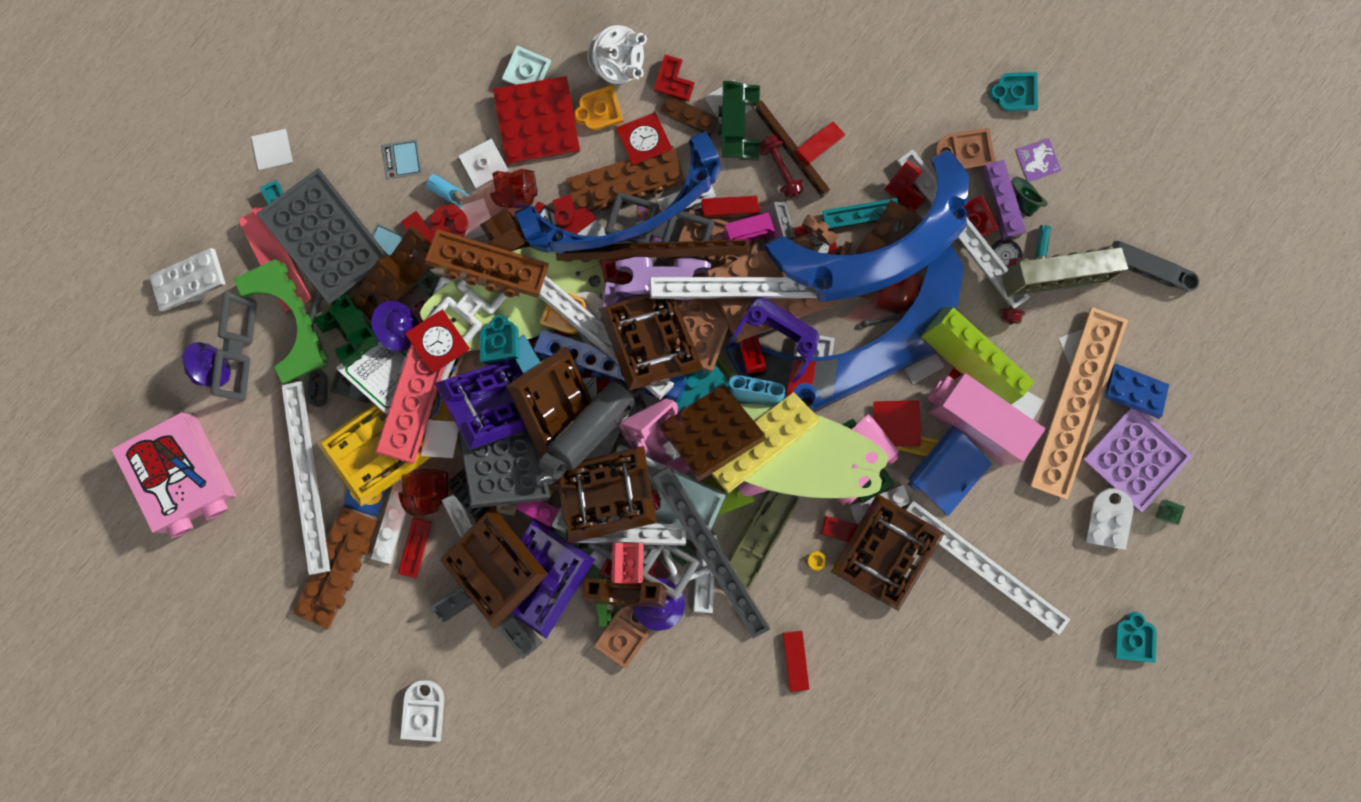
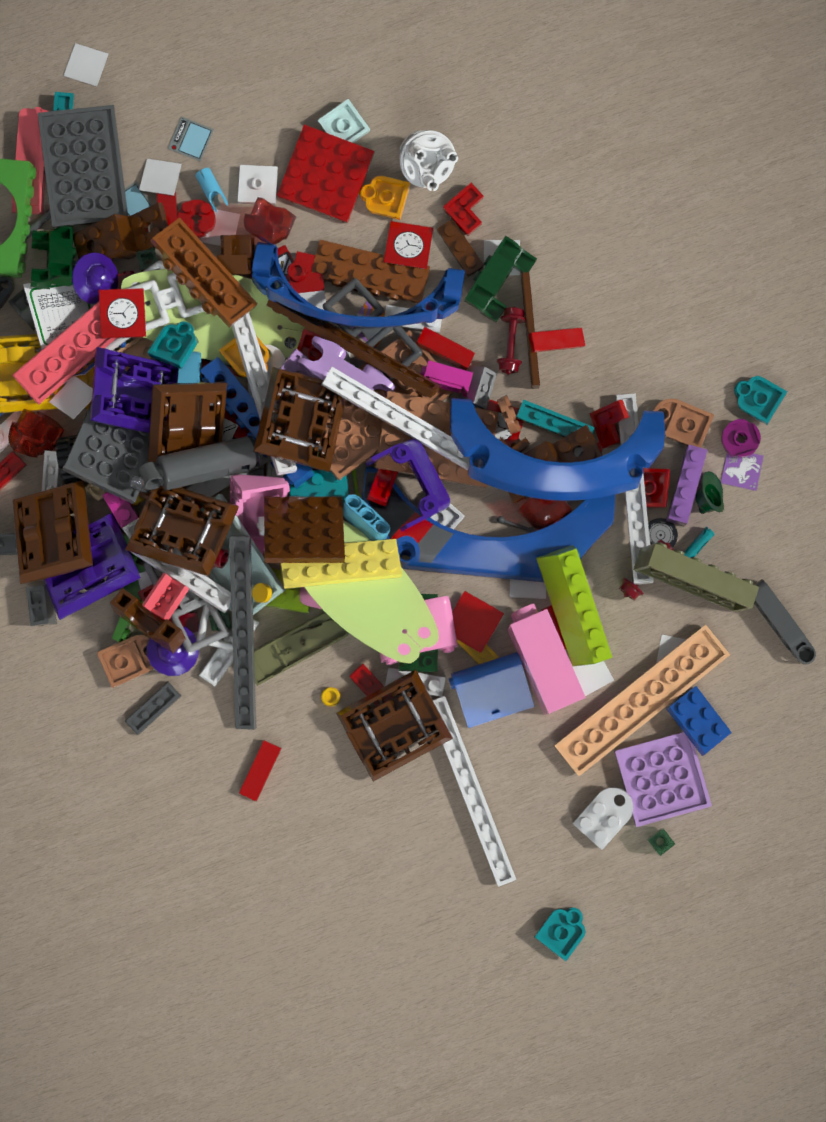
camera: 35 degrees right, 0 degrees up
none -> dark grey tile [125,682,181,735]
none -> white sticker [139,159,182,196]
none -> yellow tile [252,583,272,603]
none -> magenta plate [721,419,761,458]

